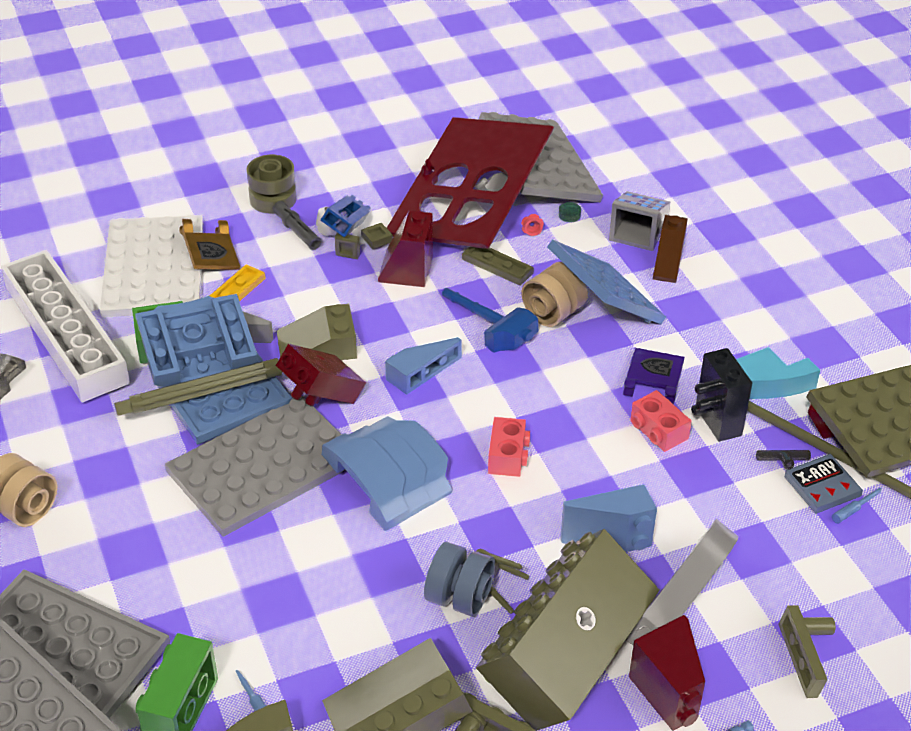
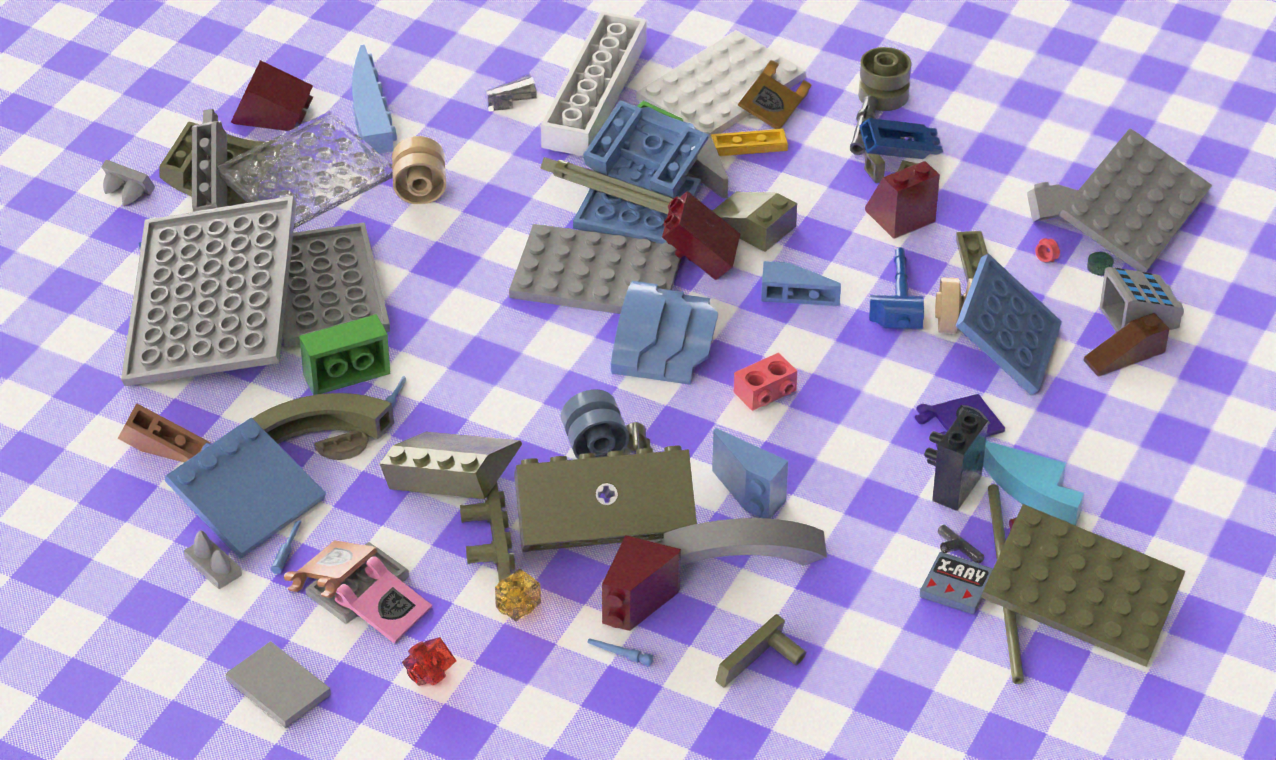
camera: 50 degrees right, 0 degrees up
dark red door [387,117,554,249] -> none
coral brick [630,390,692,452] -> none
medium blue piece [832,487,882,524] -> none

